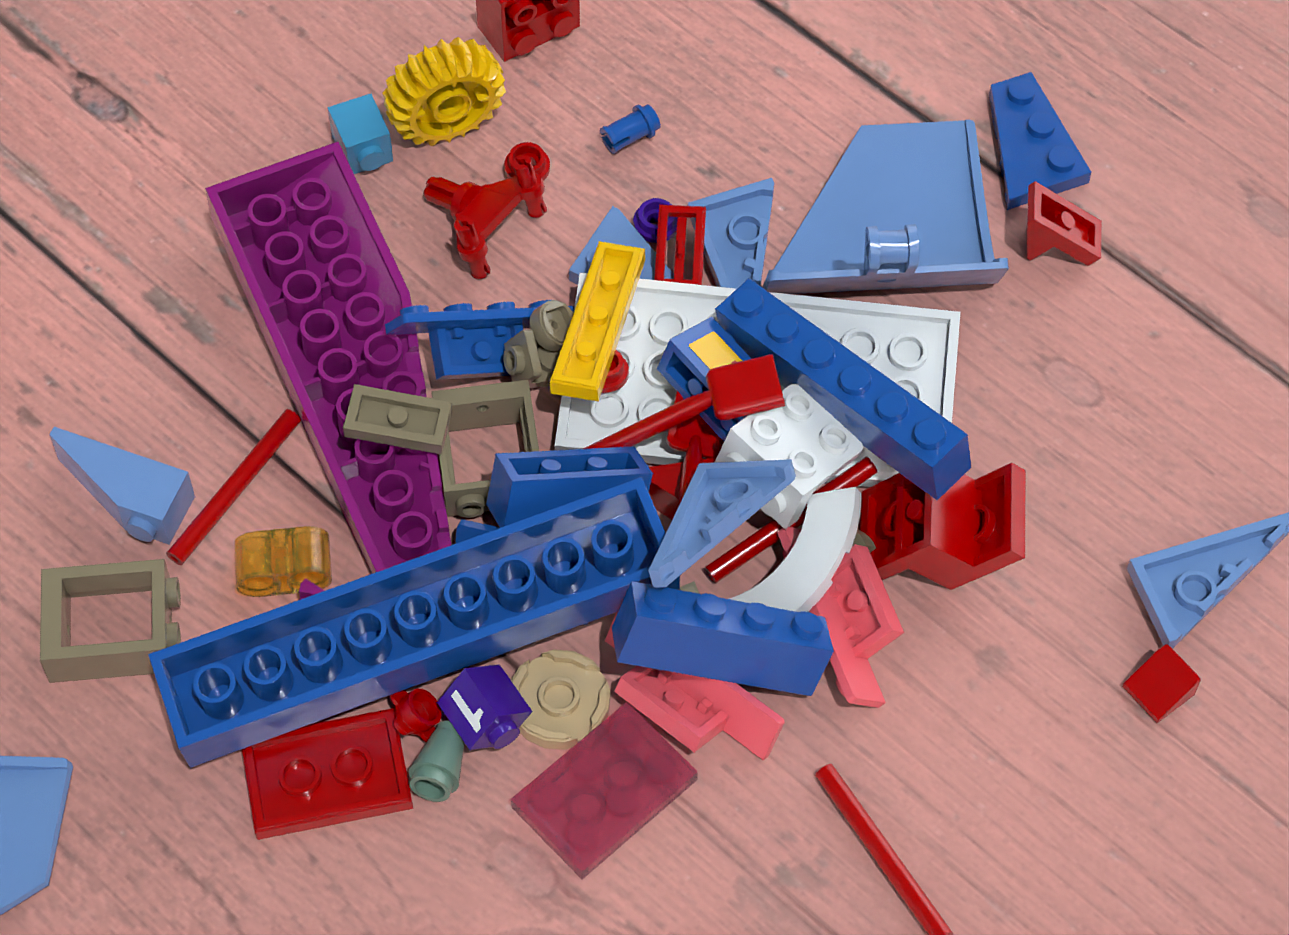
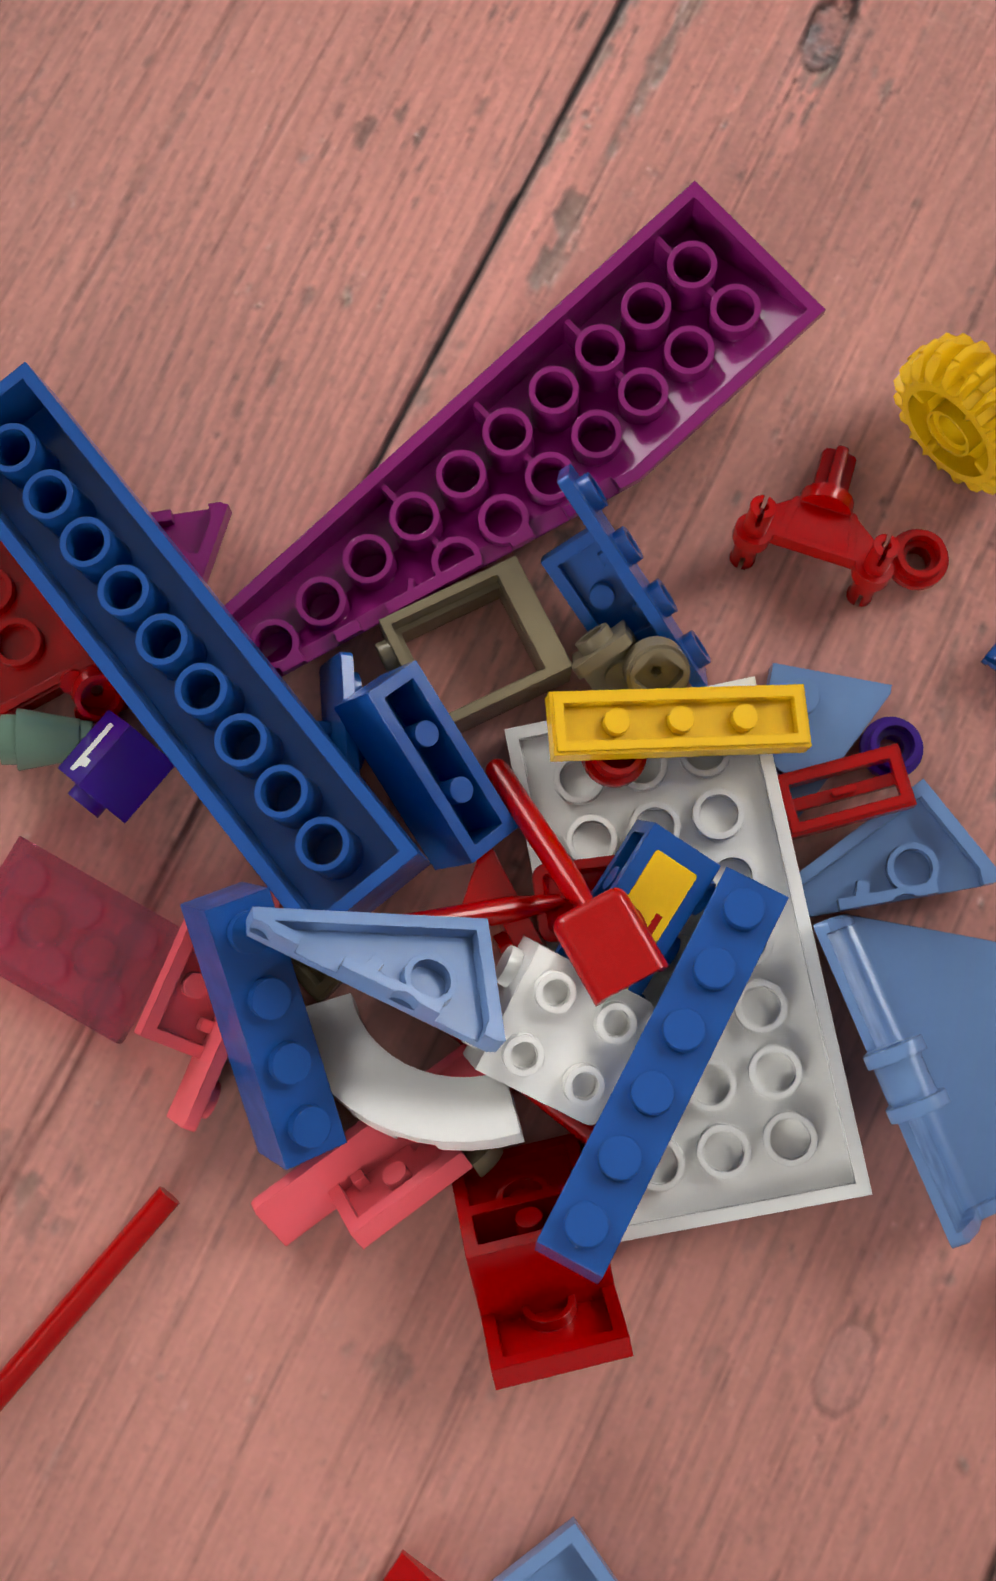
camera: 70 degrees right, 20 degrees up
dark tan window [40,559,181,683] -> none
medium blue slope [49,427,195,545] -> none
red piece [166,409,301,565] -> none
clear yellow beam [234,526,332,597] -> none
dark azure brick [327,93,393,174] -> none
dark tan plate [343,384,452,454] -> none
tan tile [511,649,610,750] -> none

